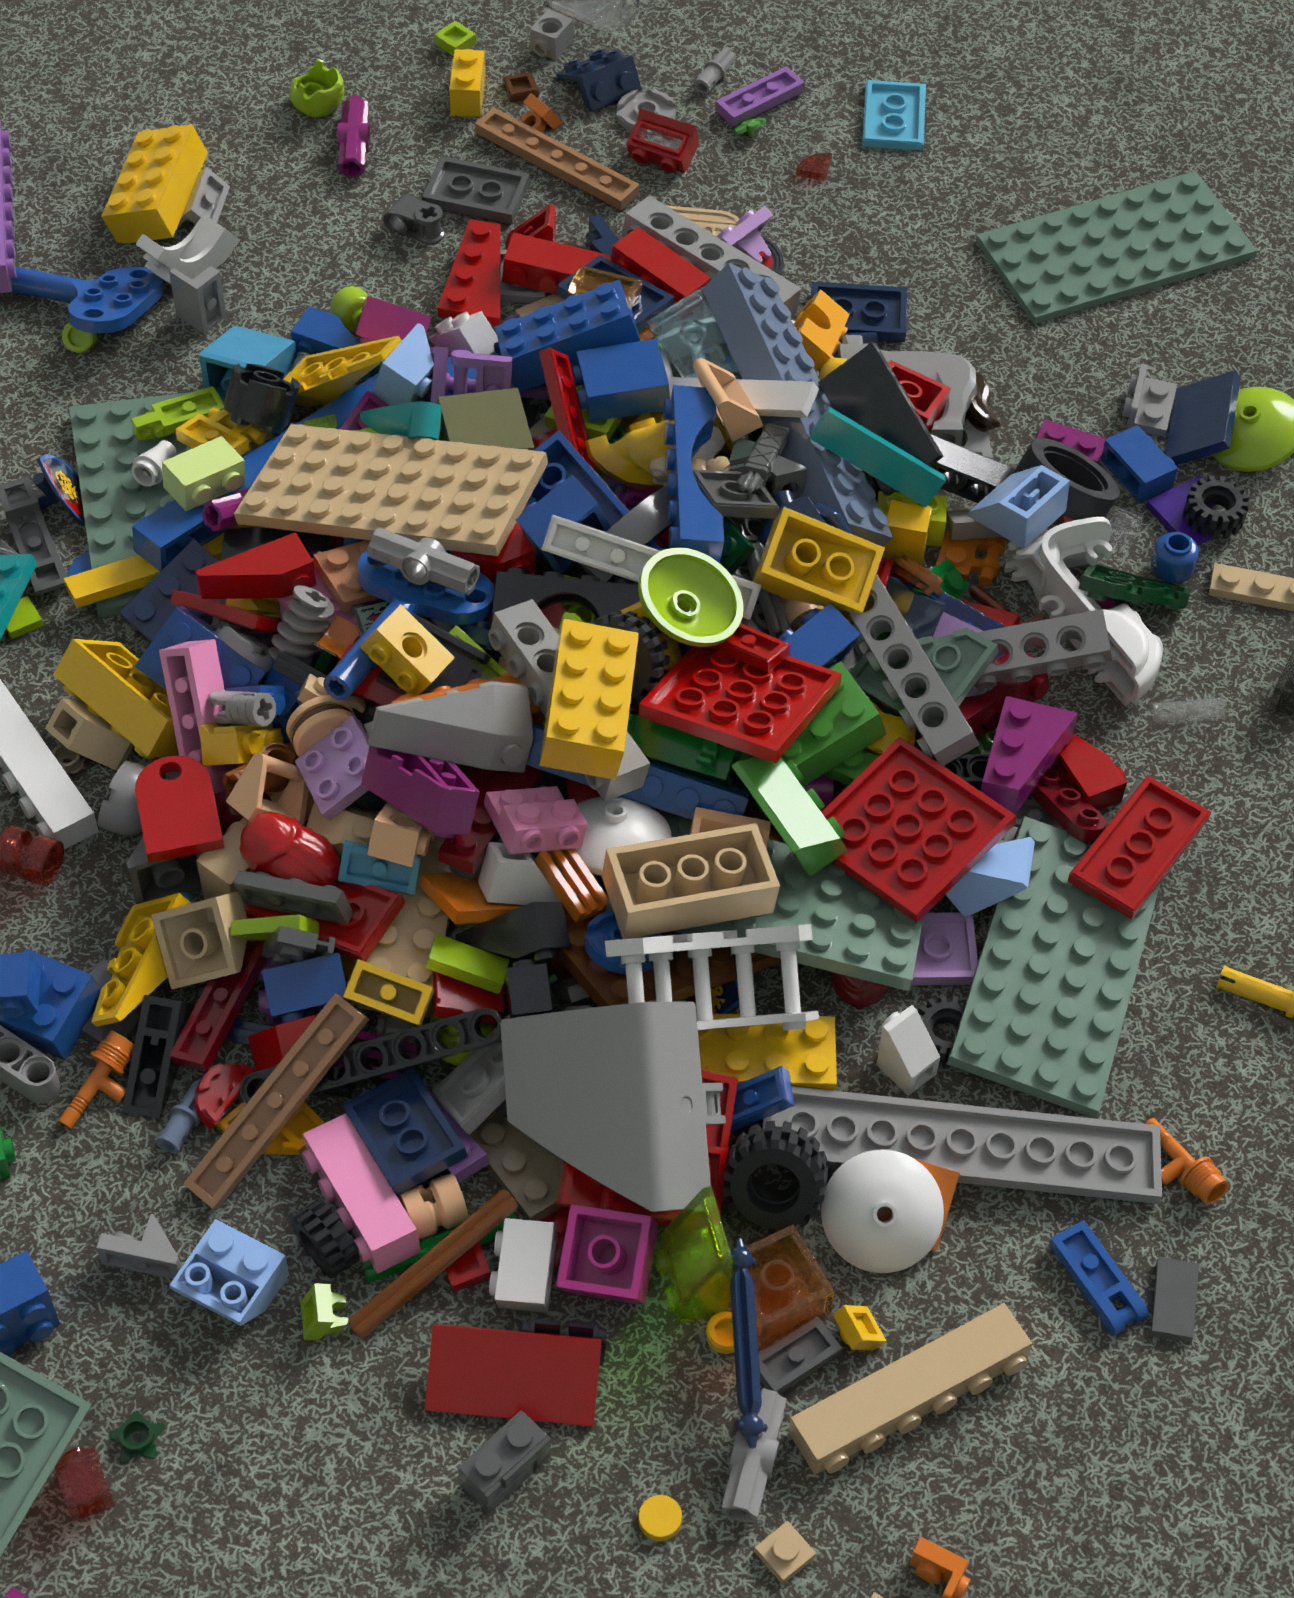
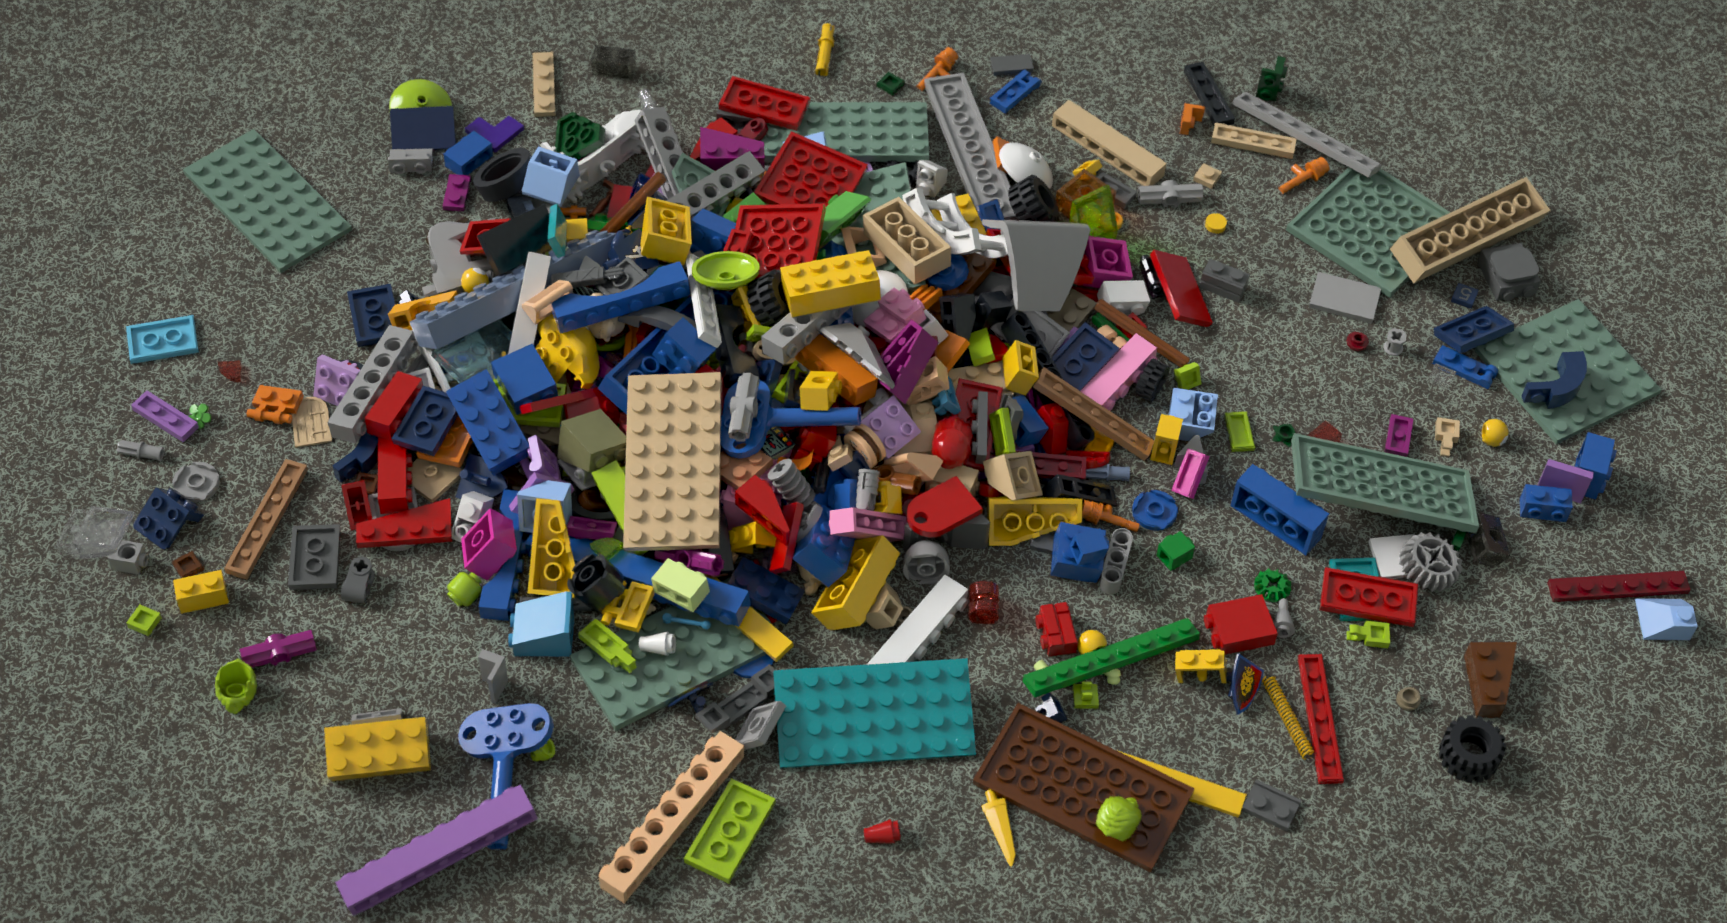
camera: 110 degrees left, 0 degrees up
white arch [136,214,240,284] -> none
teal piece [360,402,442,440] -> none
orange tile [521,93,563,133] -> none
clear orange tile [569,265,643,309] -> none
red window [626,108,699,173] -> none
dark blue wheel [724,1238,768,1449] -> none
blue head [1151,532,1199,583] -> none
black tyre [1183,476,1249,540] -> none
none -> orange plate [246,385,304,425]
none -> dark green tile [876,72,905,96]
none -> blue tile [1132,490,1178,531]
none -> yellow brick [1150,414,1183,465]
none -> dark pink tile [1171,448,1210,499]
none -> lime tile [1224,411,1255,452]

